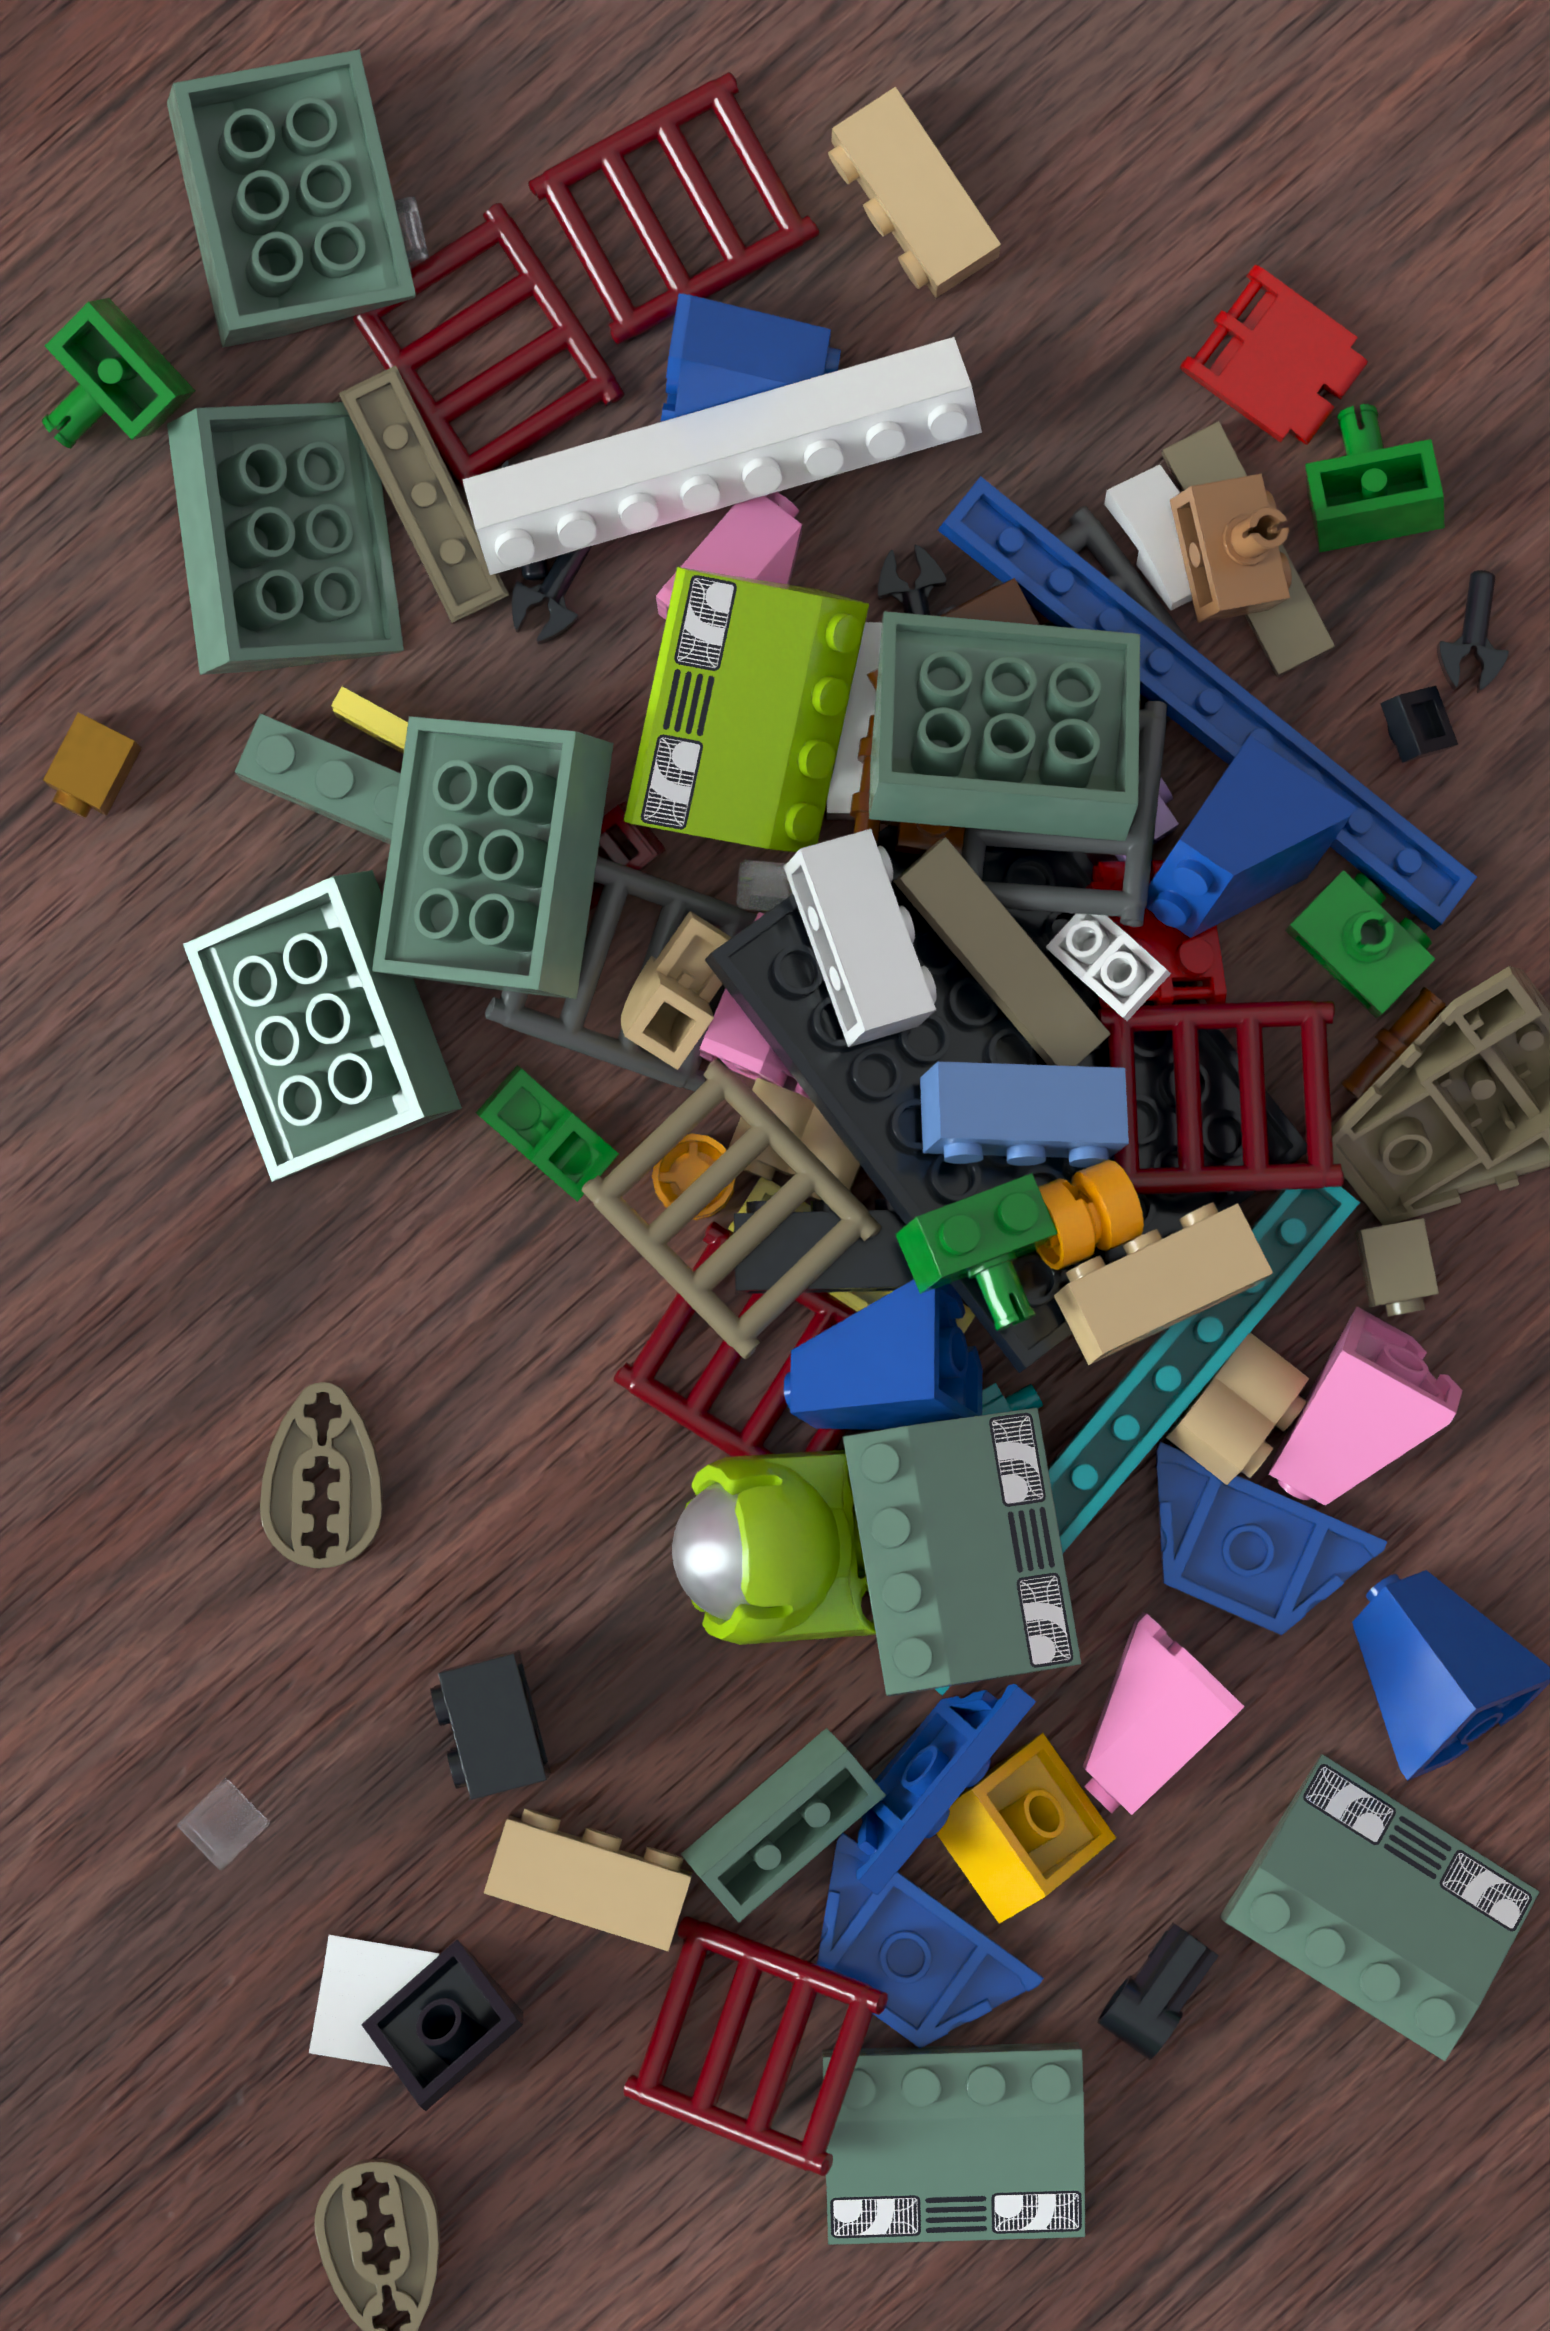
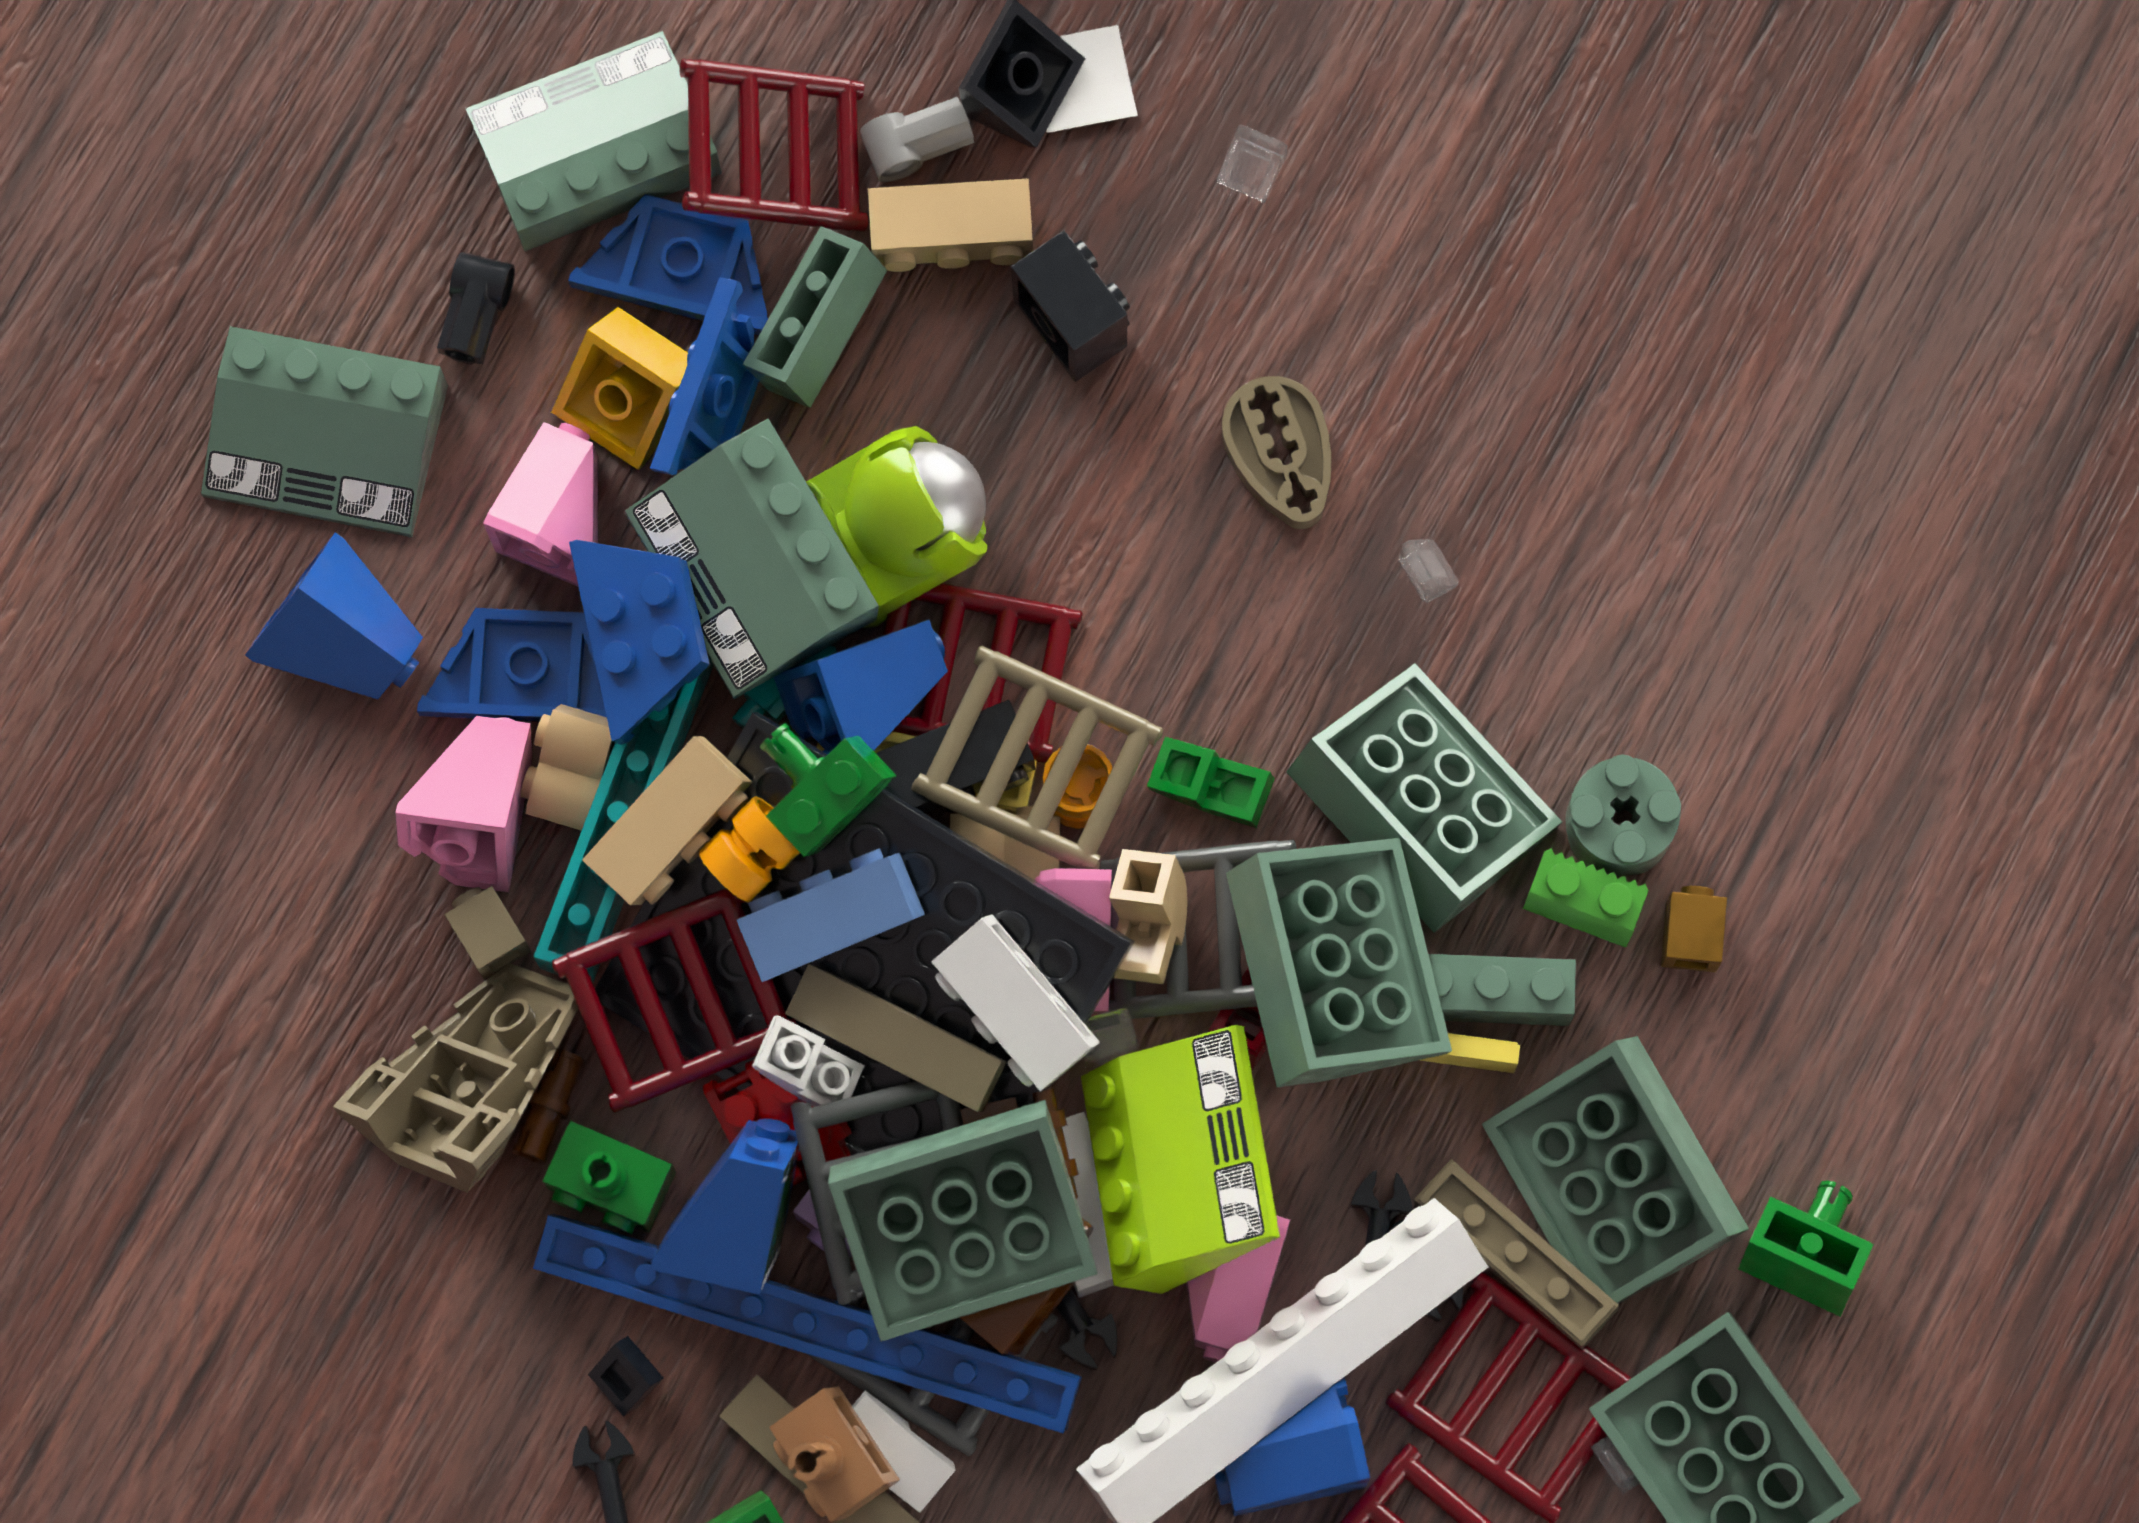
camera: 160 degrees right, 10 degrees down
none -> blue wing [569,540,710,745]
none -> light grey piece [860,97,974,182]
none -> clear slope [1399,539,1459,603]
none -> bright green brick [1523,848,1649,948]
none -> sand green brick [1565,755,1681,876]

